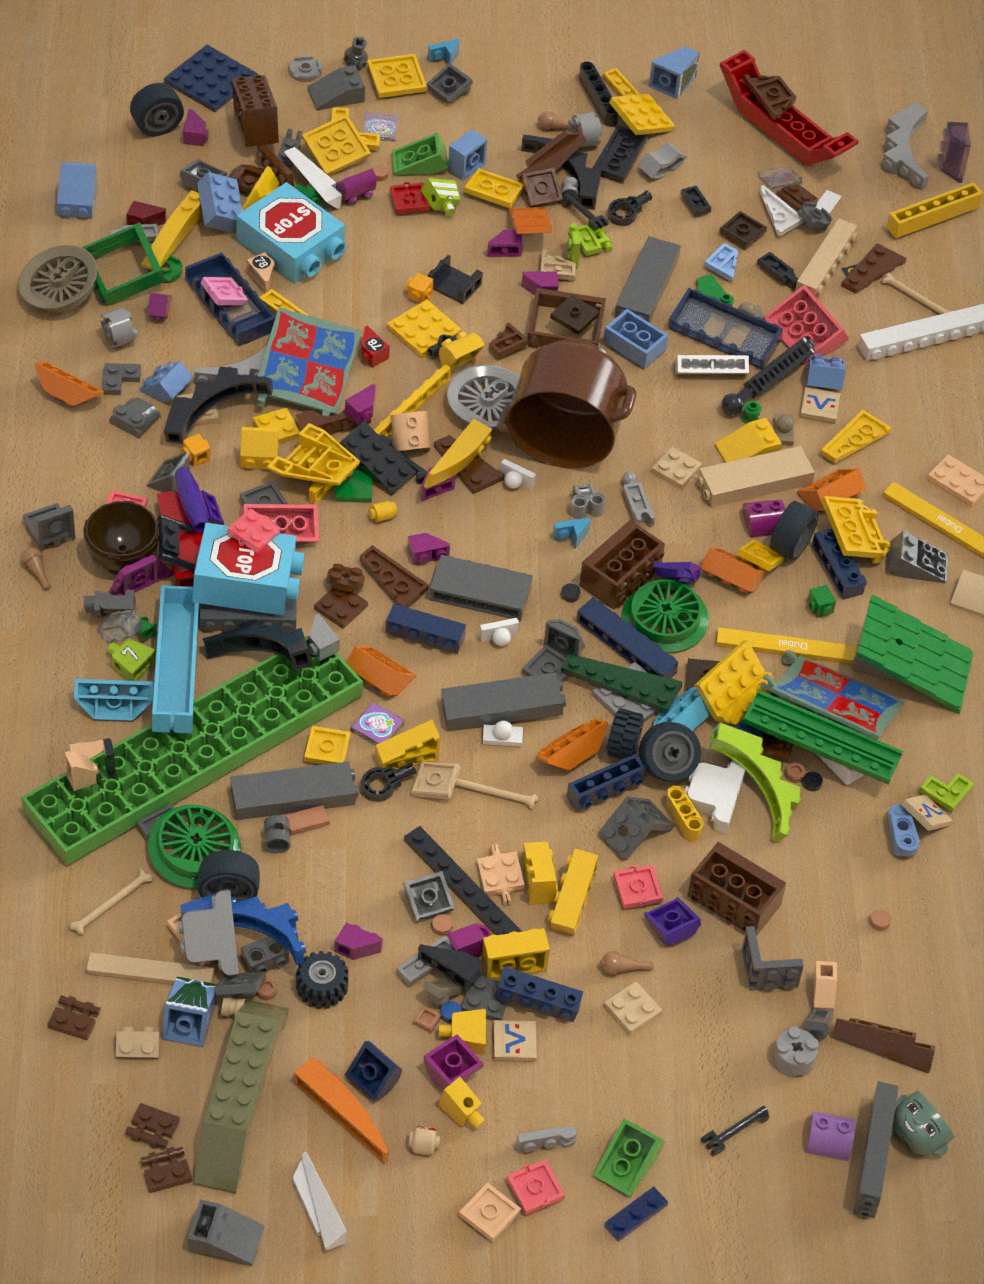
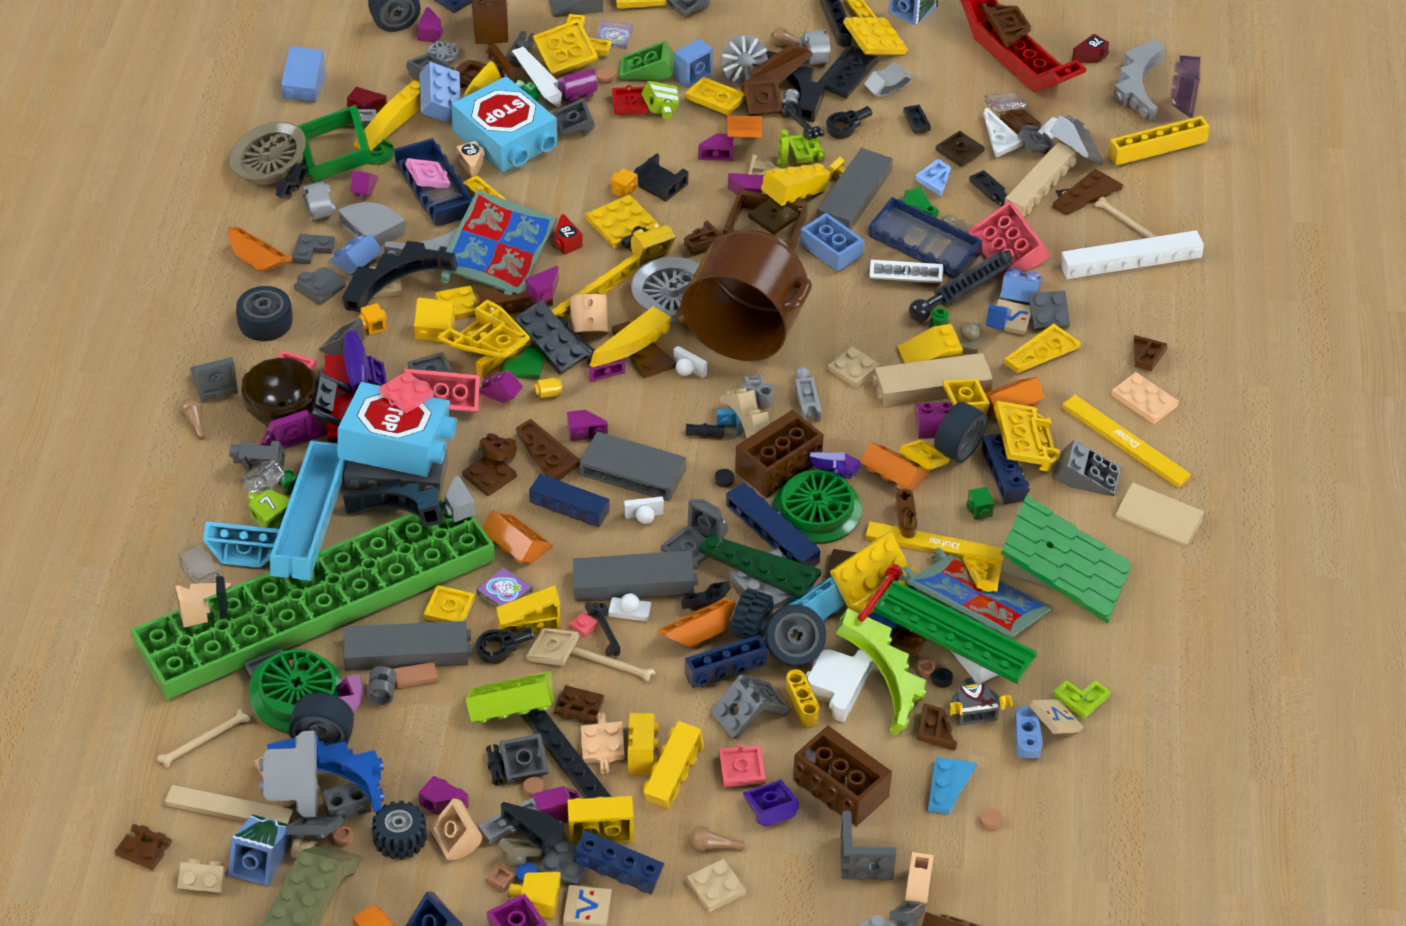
camera: 10 degrees right, 5 degrees down
none -> clear brick [179,545,221,584]
none -> black wheel [236,286,293,341]
none -> black plate [275,163,309,198]
none -> magenta brick [336,675,363,712]
none -> light grey brick [338,202,406,247]
none -> light grey wheel [427,41,459,64]
none -> light nougat brick [430,798,482,860]
none -> lime slope [465,671,554,723]
none -> magenta slope [479,370,523,403]
none -> black pin [486,744,506,786]
none -> dark grey slope [553,98,595,135]
none -> reddish brown plate [554,685,604,723]
none -> coral plate [570,612,598,638]
none -> black hinge [585,602,621,656]
none -> black plate [680,581,731,610]
none -> black pin [686,423,724,438]
none -> light grey piece [720,35,768,84]
none -> tan arch [720,388,770,438]
none -> yellow wedge [761,163,830,206]
none -> yellow tile [828,157,846,180]
none -> red piece [858,564,903,622]
none -> reddish brown beam [895,489,917,538]
none -> reddish brown wing [916,703,957,751]
none -> dark azure wing [928,757,977,815]
none -> yellow slope [942,379,990,414]
none -> torso [948,678,1013,726]
none -> yellow wing [963,553,1003,592]
none -> blue slope [986,304,1012,331]
none -> dark grey plate [1028,290,1070,330]
none -> slope [1050,115,1103,165]
none -> dark red slope [1071,34,1109,63]
none -> reddish brown wing [1133,335,1167,371]

